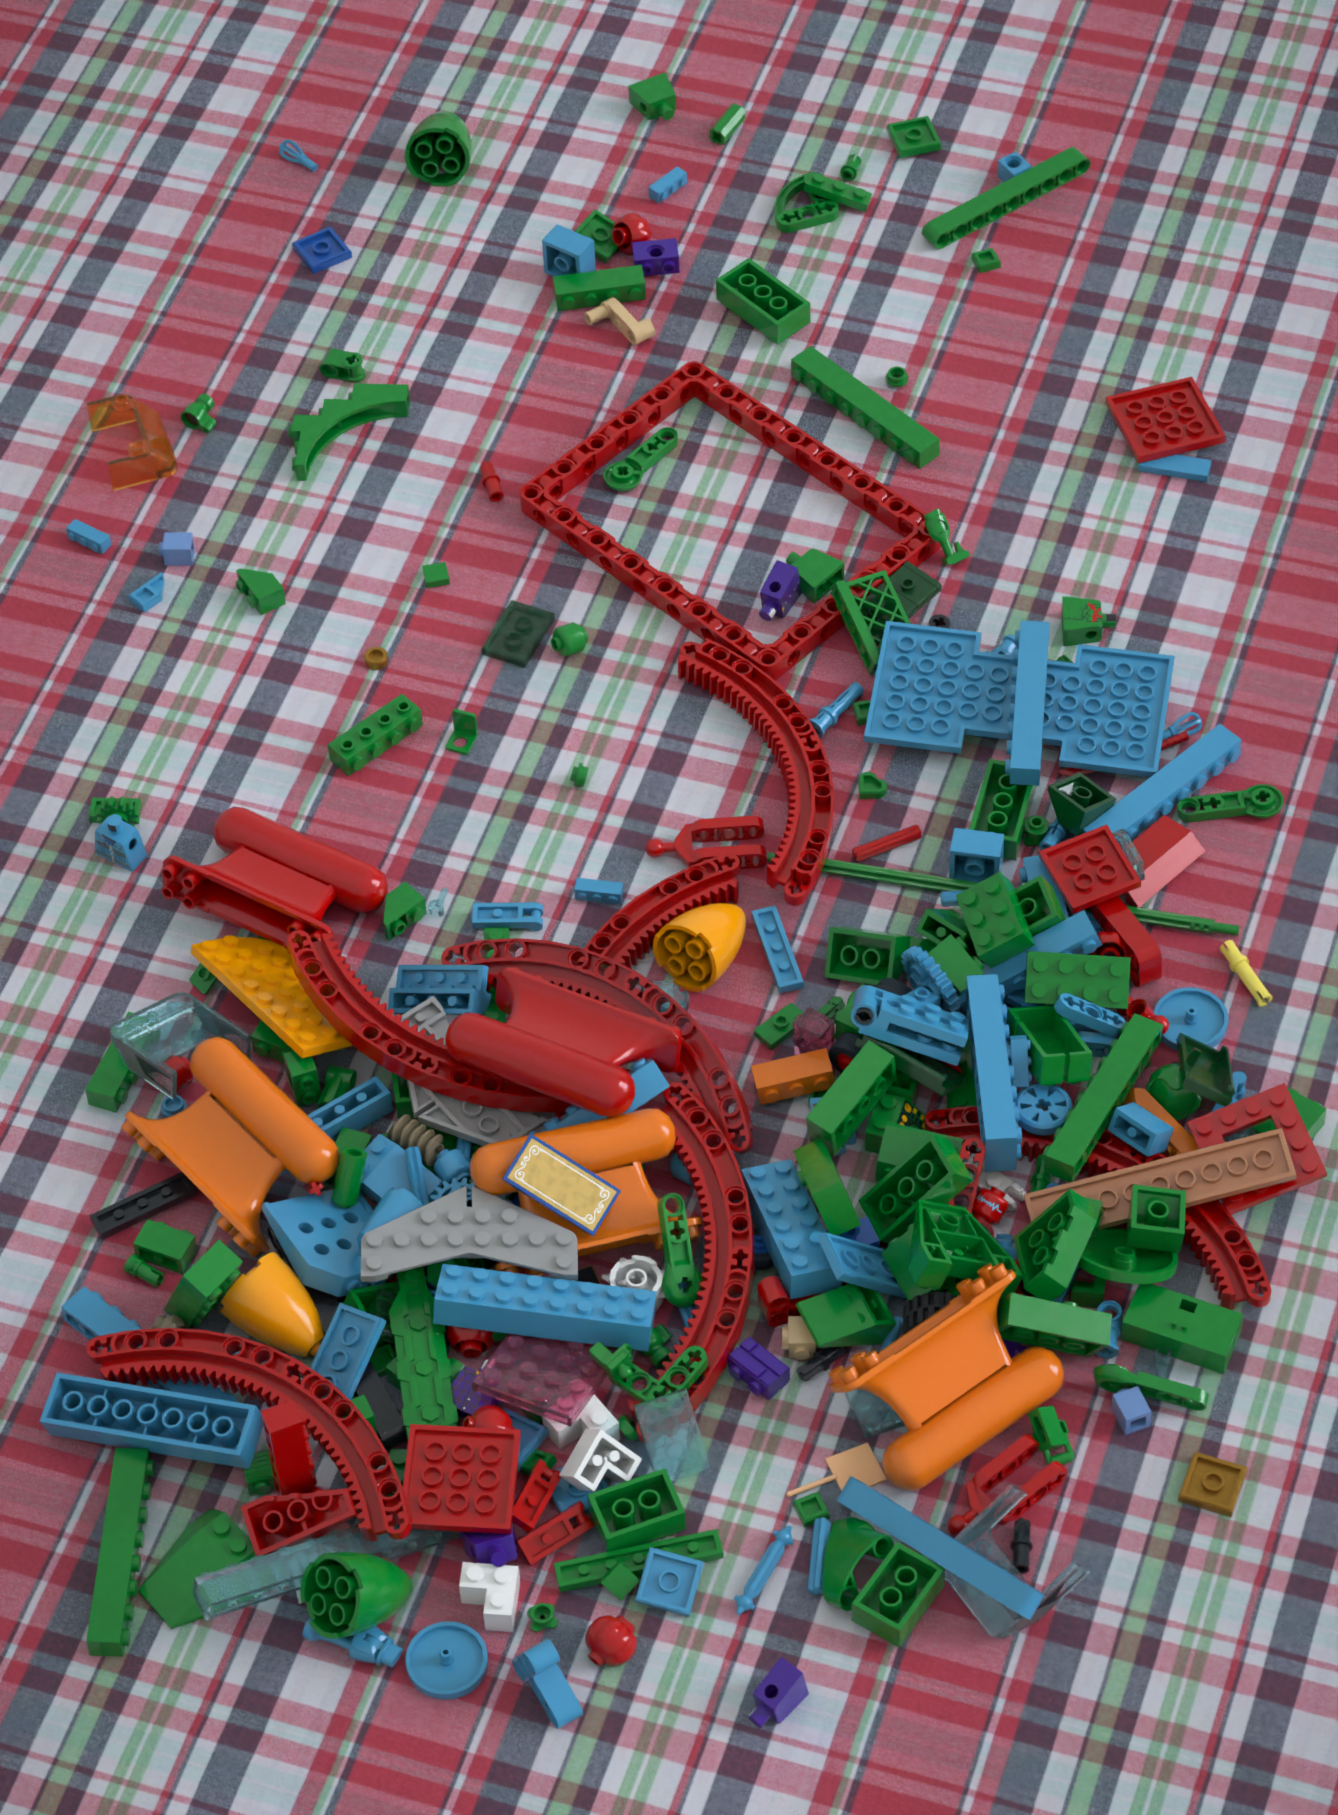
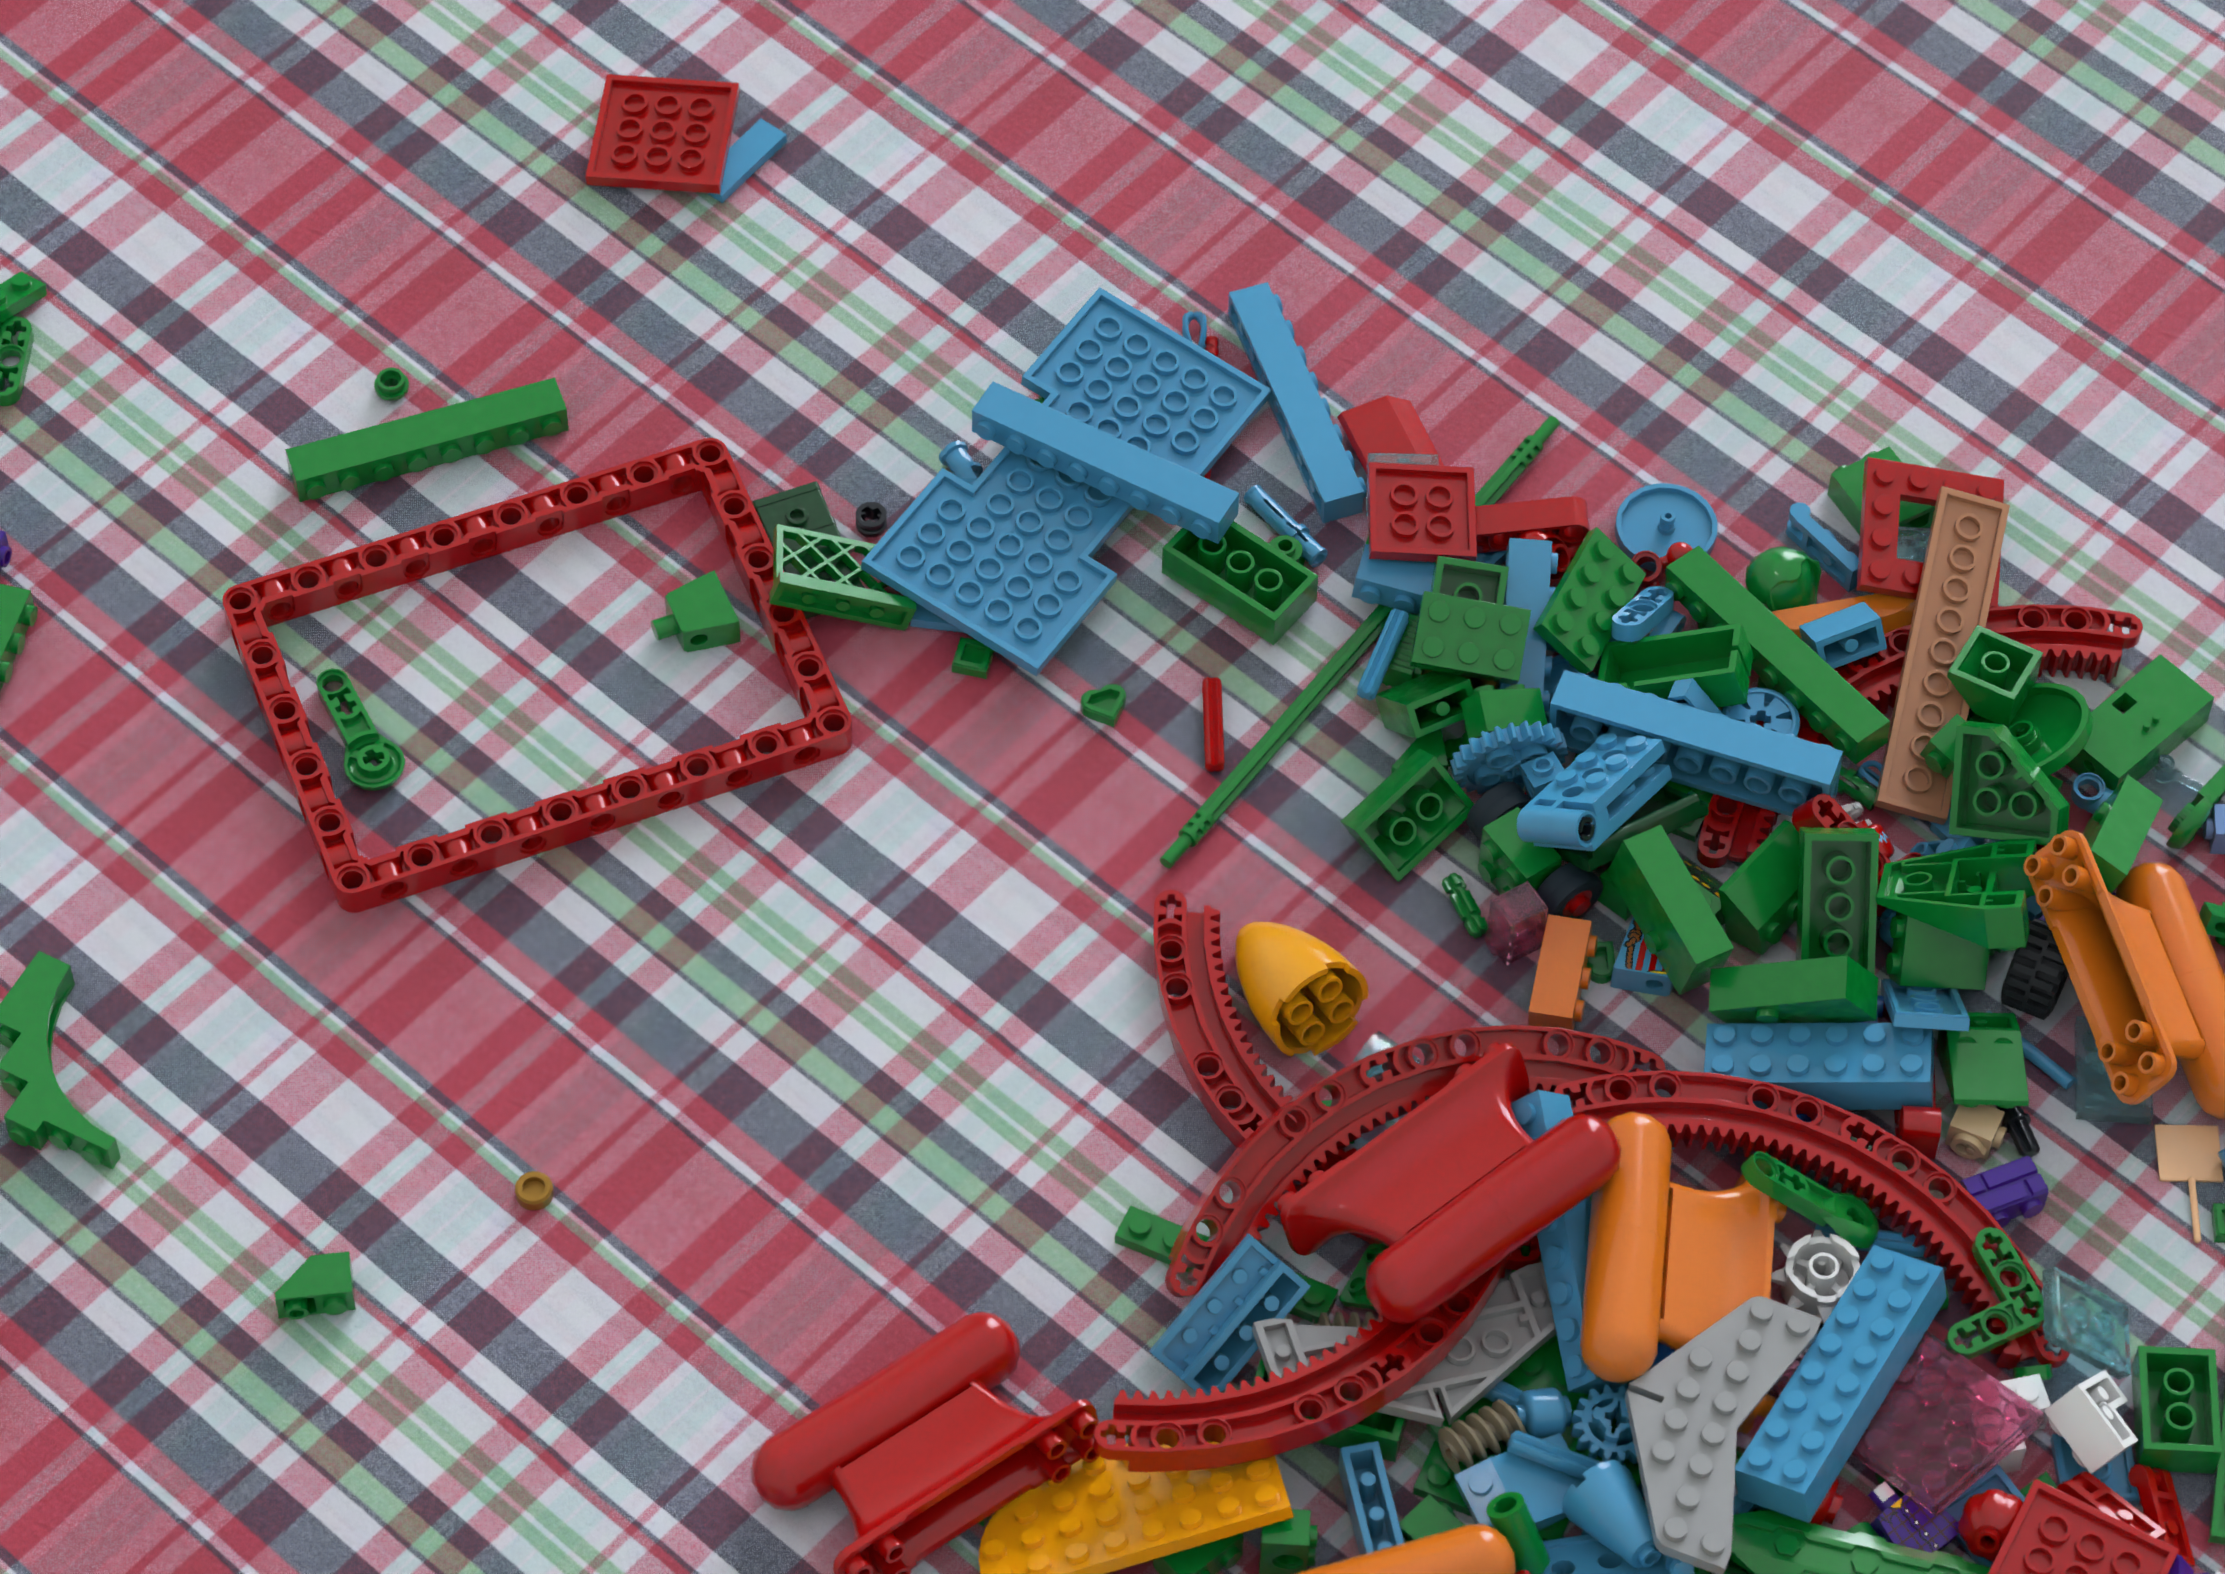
camera: 70 degrees left, 5 degrees up
dark azure piece [66,519,111,554] -> none
dark azure tile [128,572,165,613] -> none
medium blue brick [159,532,195,566] -> none
green piece [317,1065,357,1109] -> none
green brick [328,694,423,776] -> none
green slope [383,882,427,941] -> none
green tile [422,562,450,588] -> none
clear light blue hand [428,888,448,917] -> none
green bracket [445,709,478,755] -> none
dark azure plate [472,902,544,931] -> none
red axle [479,461,504,502] -> none
clear green tile [481,600,555,668] -> none
pearl gold tile [502,1134,621,1237] -> none
green head [551,622,588,657] -> none
green plate [570,763,588,787] -> none
dark azure piece [574,878,624,904] -> none
tan beam [584,297,655,345] -> none
green piece [589,1341,632,1379] -> none
red piece [645,816,767,869] -> none
red gear [678,638,834,906] -> none
green brick [716,258,811,345] -> none
dark azure plate [751,905,804,994] -> none
green plate [754,1002,809,1050] -> none
dark purple torso [759,560,802,621] -> none
dark azure pin [809,682,864,738] -> none
green beam [922,147,1091,249] -> none
green piece [924,508,970,565] -> none
dark azure brick [949,828,1004,882] -> none
green tile [971,248,1001,273] -> none
dark azure brick [998,152,1031,182] -> none
dark green slope [1047,772,1116,836] -> none
green torso [1061,596,1116,646] -> none
dark green container [1176,1033,1235,1106] -> none
green beam [1178,784,1284,822] -> none
light yellow pin [1219,940,1273,1007] -> none

